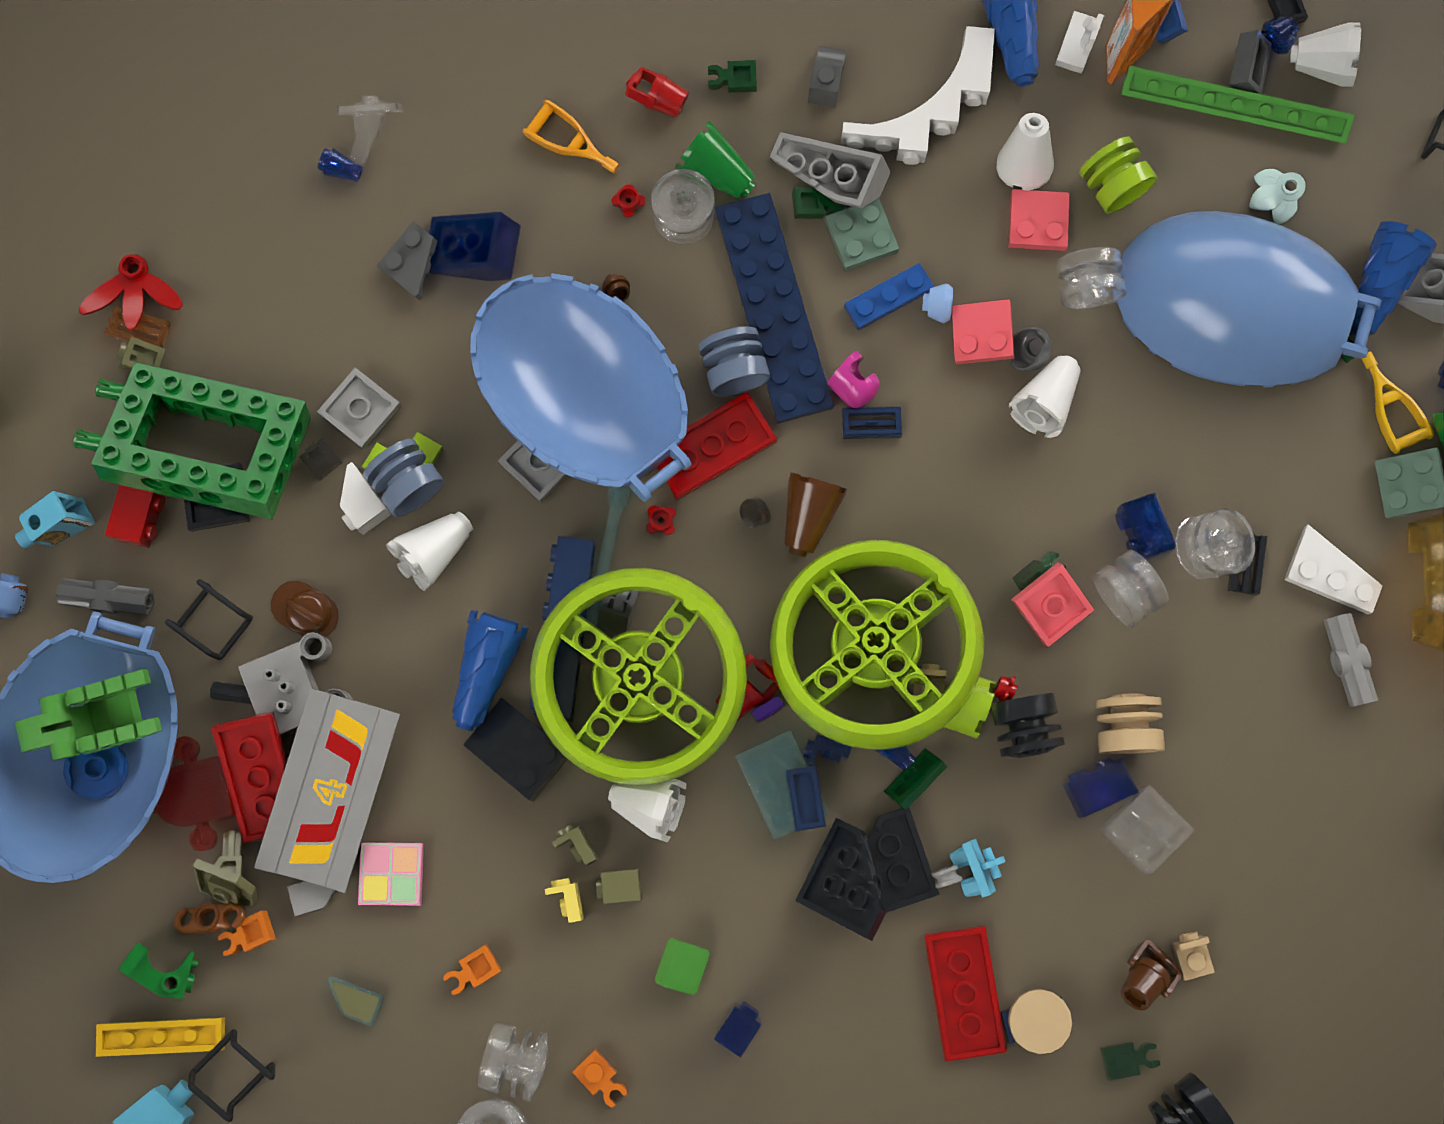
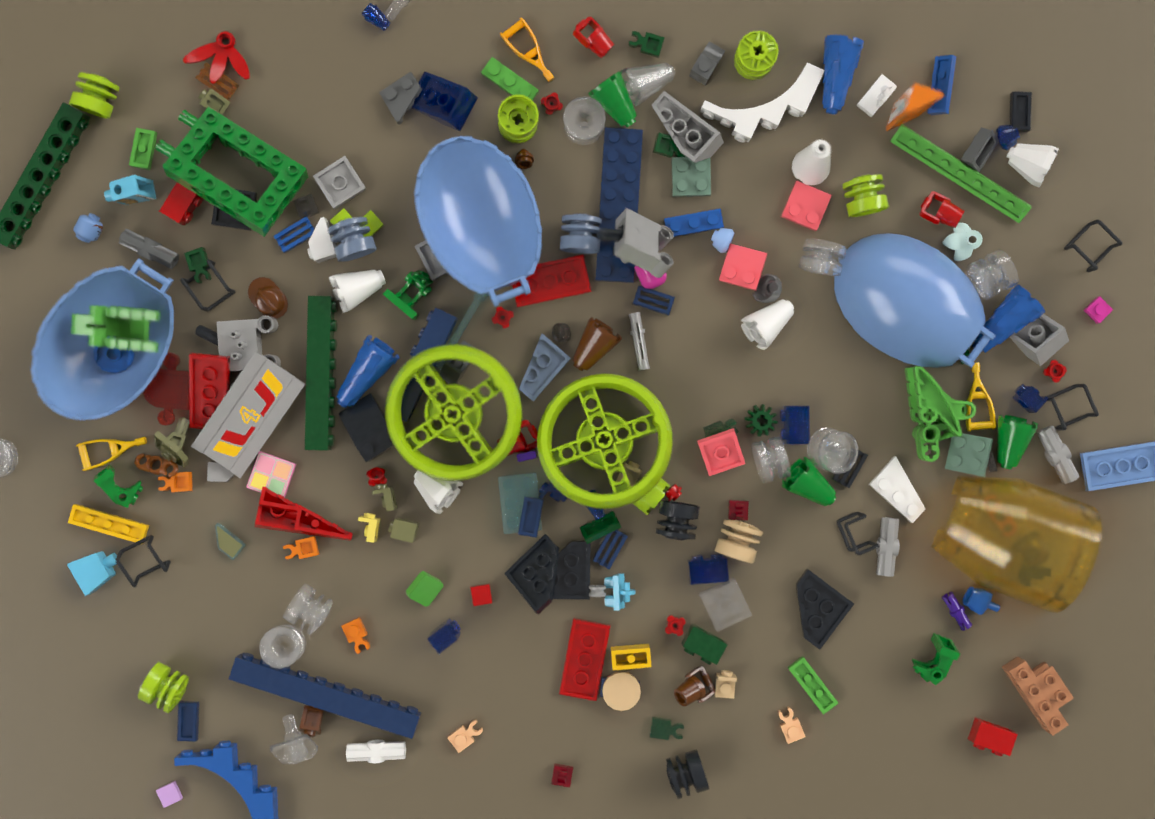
camera: 20 degrees right, 10 degrees up
none -> yellow piece [76,436,147,471]
none -> bright green plate [129,128,158,170]
none -> dark green plate [184,247,211,284]
none -> red wedge [255,486,353,541]
none -> blue tile [274,217,315,253]
none -> dark green brick [305,296,338,451]
none -> red plate [366,467,387,487]
none -> green tile [383,270,433,321]
none -> red tile [470,584,493,606]
none -> bright green plate [481,57,539,101]
none -> lime wheel [498,95,539,144]
none -> sand blue wing [519,334,571,402]
none -> dark blue tile [593,530,628,570]
none -> light grey piece [597,208,674,278]
none -> yellow brick [611,644,651,670]
none -> clear cone [620,63,675,106]
none -> light grey pin [628,312,650,371]
none -> red plate [665,615,686,636]
none -> dark green brick [681,623,728,665]
none -> dark red tile [728,500,749,520]
none -> lime wheel [734,31,779,80]
none -> dark green gear [744,404,778,437]
none -> light nougat plate [778,706,806,744]
none -> green cone [782,457,836,506]
none -> bright green plate [787,656,838,715]
none -> black plate [796,569,854,650]
none -> black piece [837,512,879,556]
none -> bright green piece [905,366,976,462]
none -> red piece [919,191,965,228]
none -> clear wheel [967,249,1019,300]

